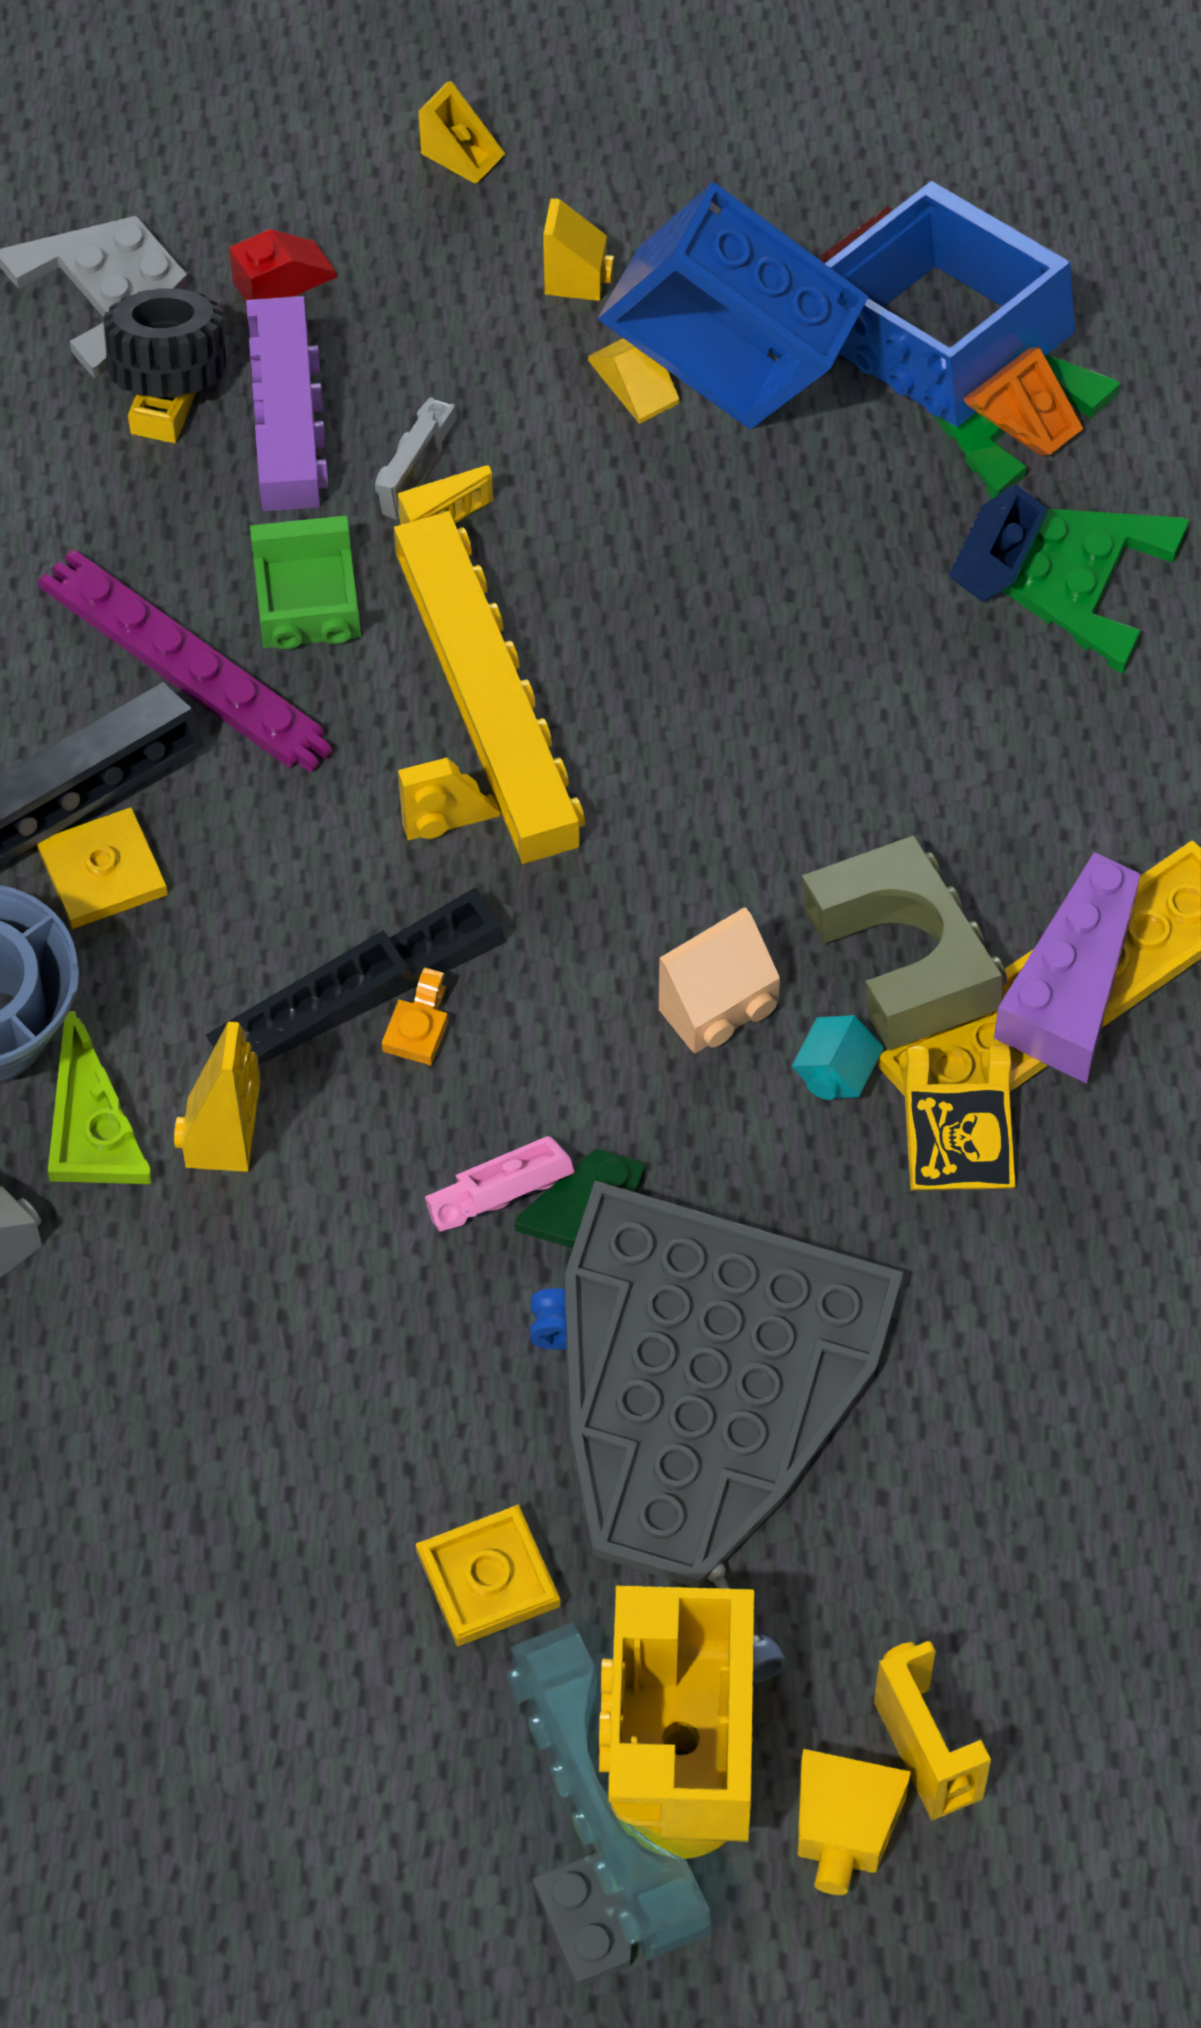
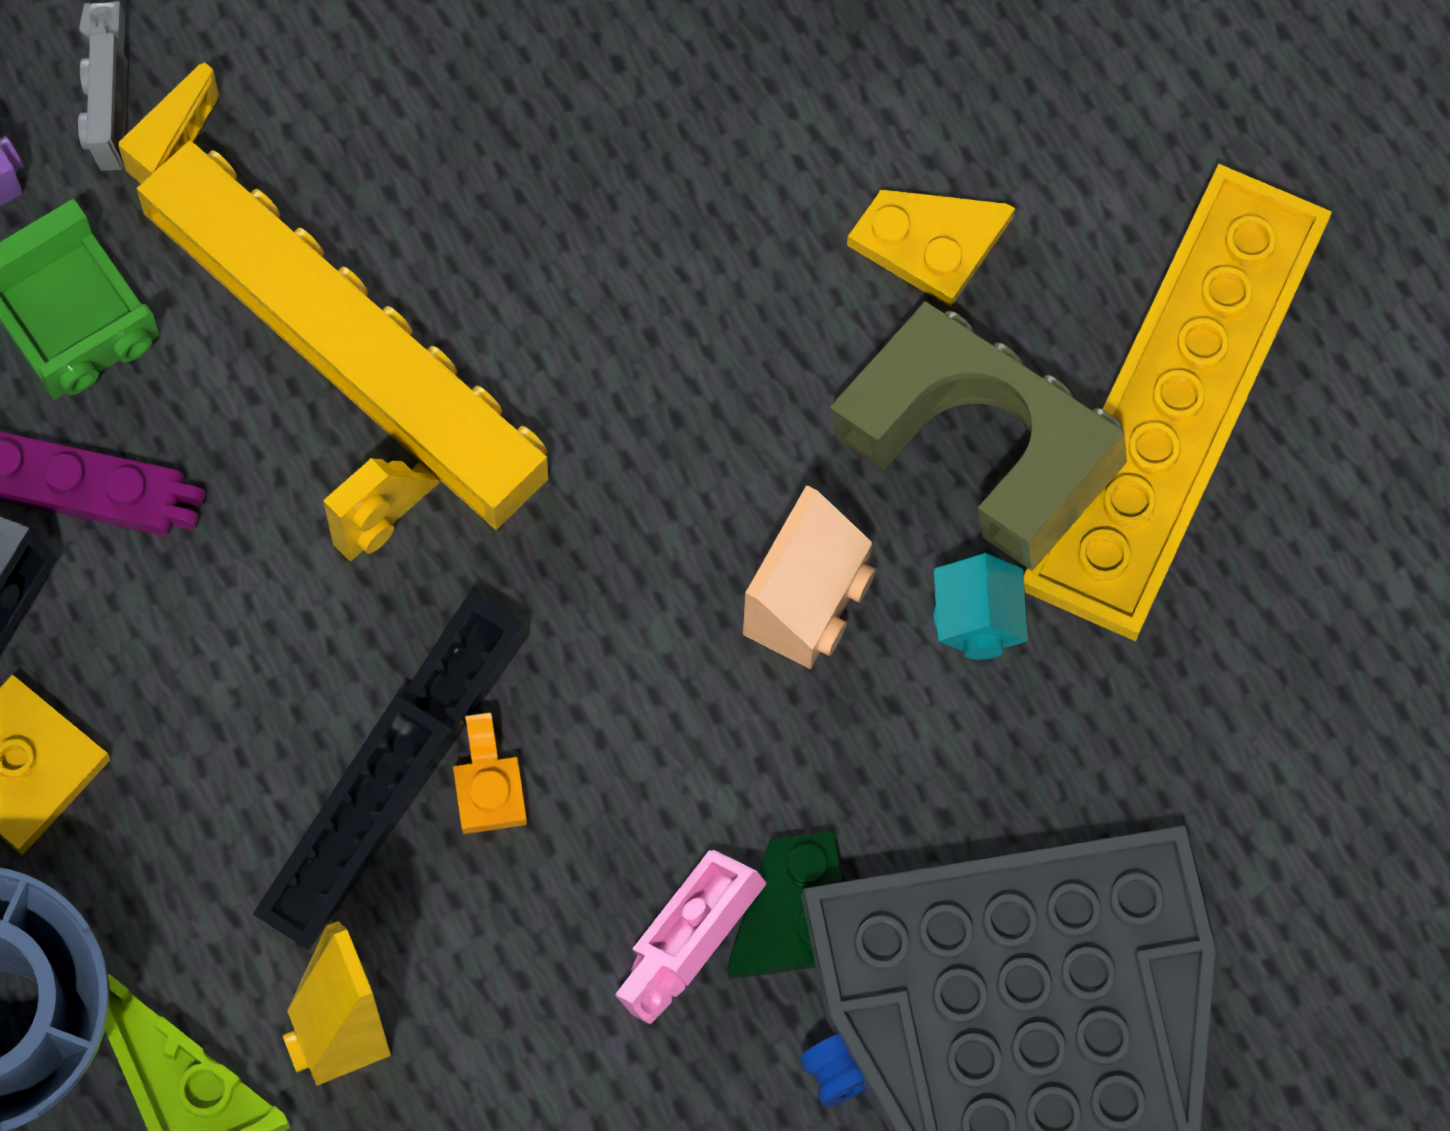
camera: 30 degrees left, 10 degrees up
flag [899,1045,1015,1191] -> none
medium lavender wedge [994,852,1140,1084] -> none
none -> yellow wing [847,190,1015,308]

